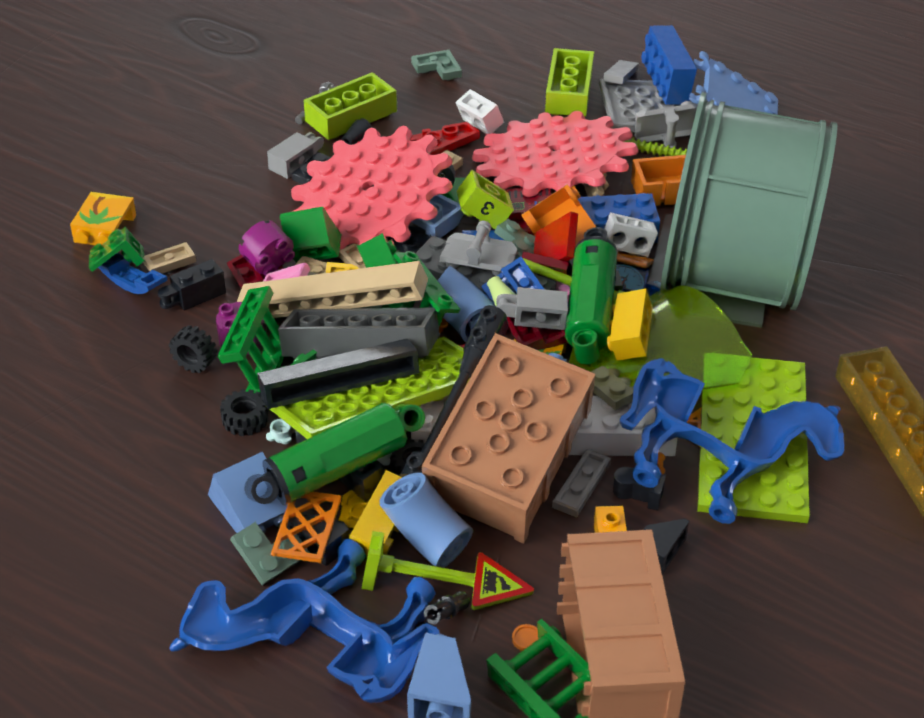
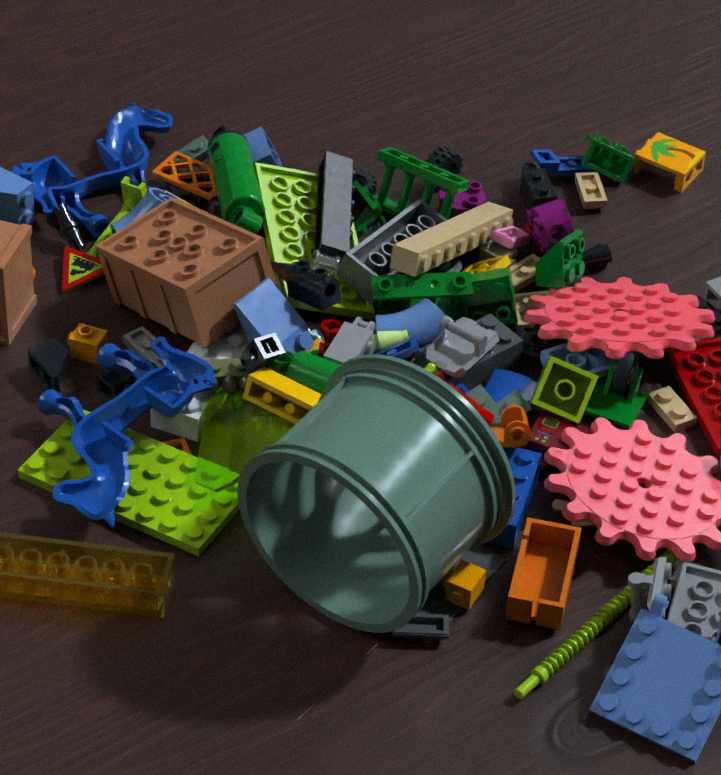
camera: 110 degrees right, 0 degrees up
none -> black leg [240,333,286,376]
none -> clear bush [310,249,340,278]

